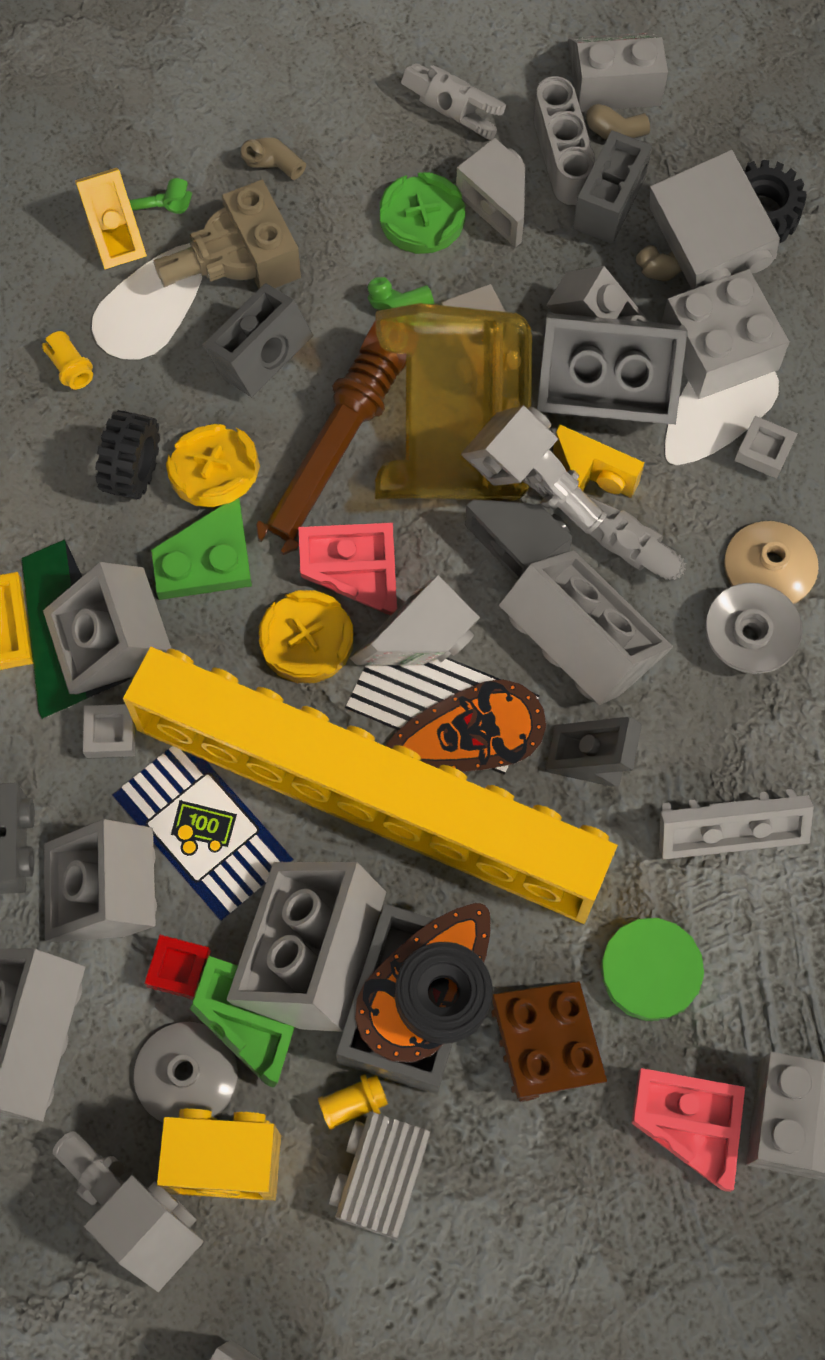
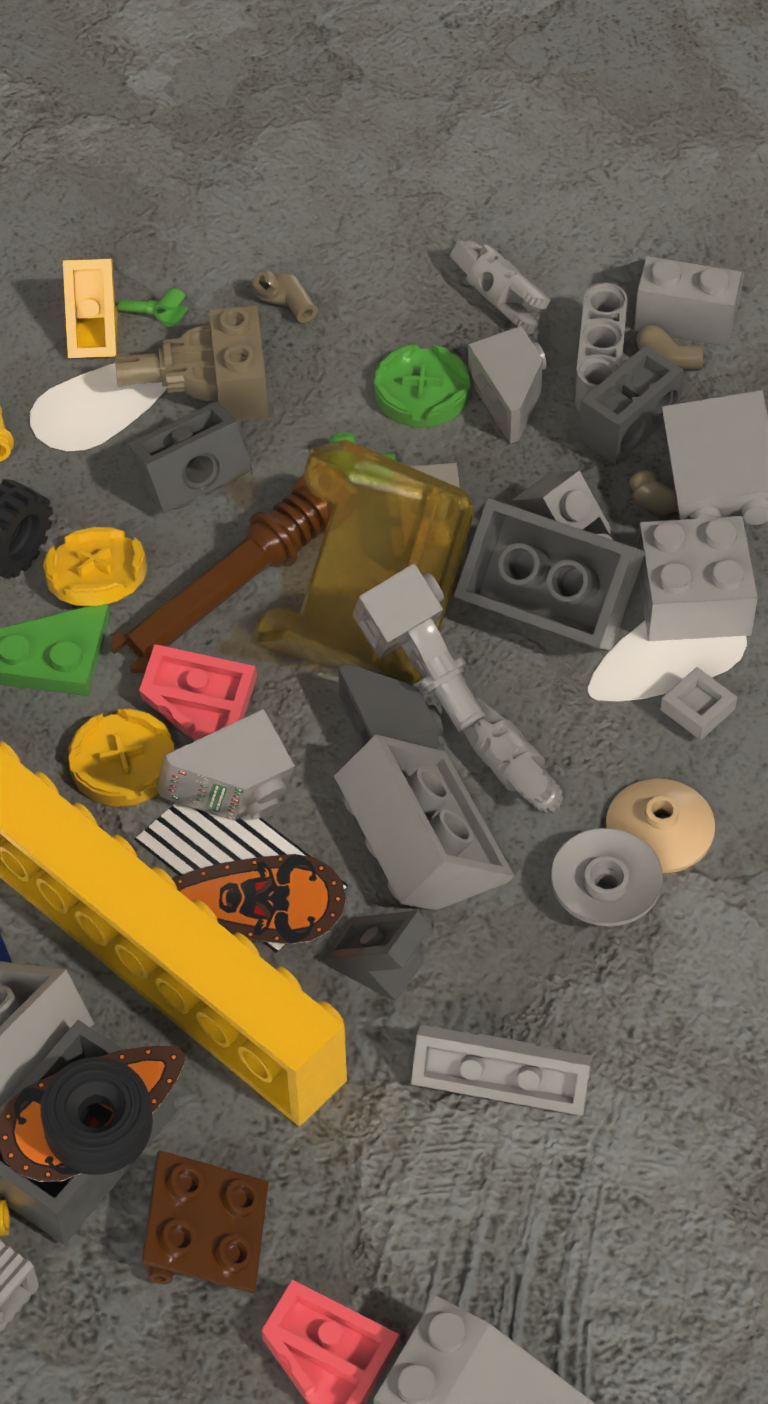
camera: 20 degrees right, 15 degrees down
yellow slope [553,425,645,498] -> none
bright green tile [601,918,704,1021] -> none

